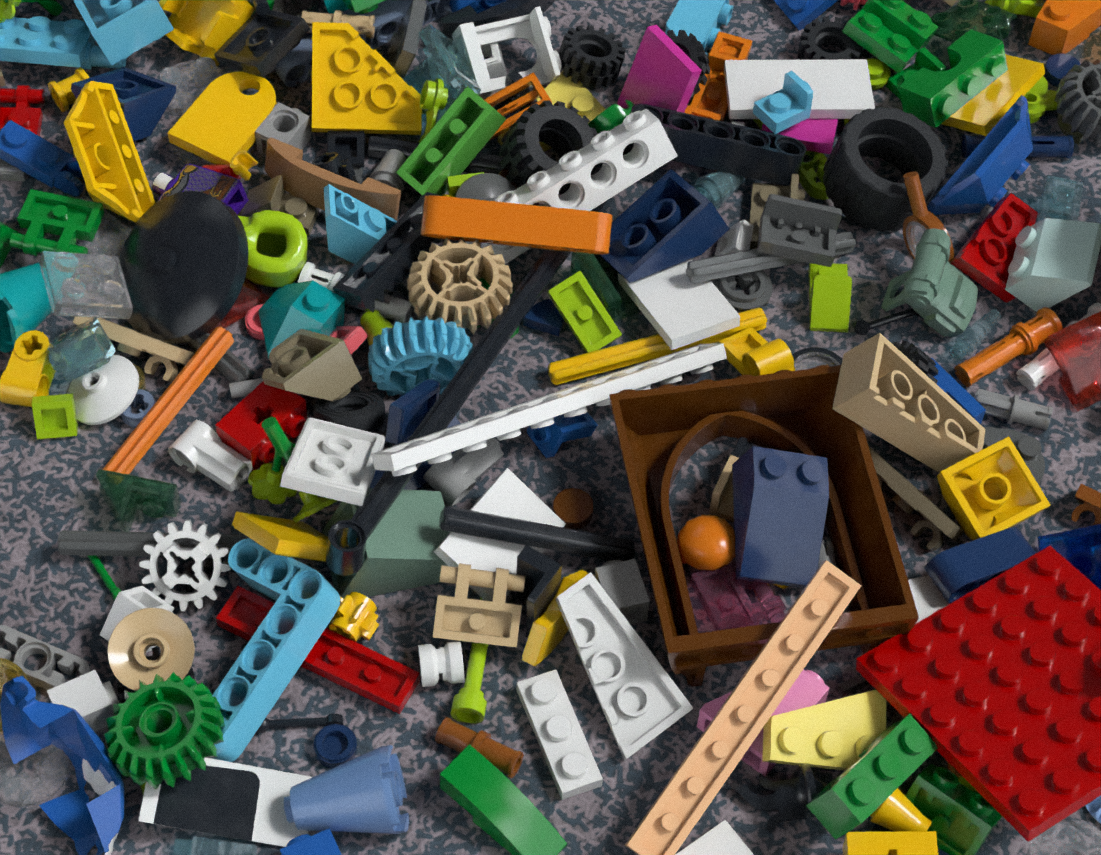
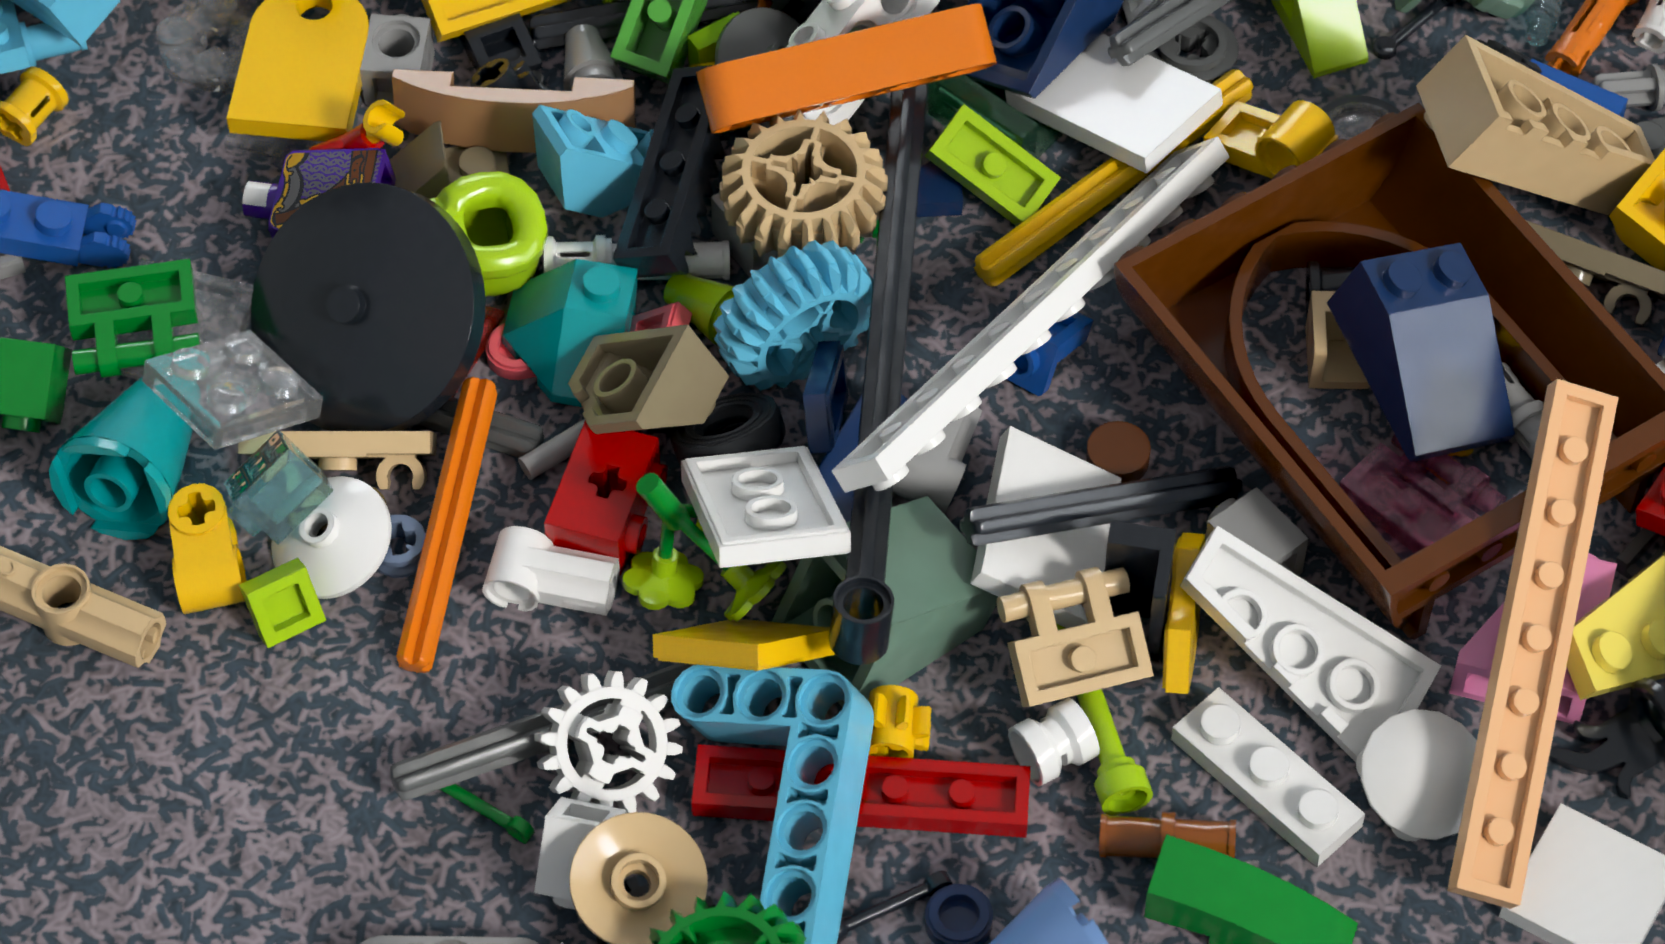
camera: 20 degrees left, 0 degrees up
yellow wedge [64,81,156,222] -> none
dark blue slope [71,67,176,144] -> none
clear green slope [96,469,181,532] -> none
orange hair [677,515,735,571] -> none
none -> white dish [1356,709,1477,841]

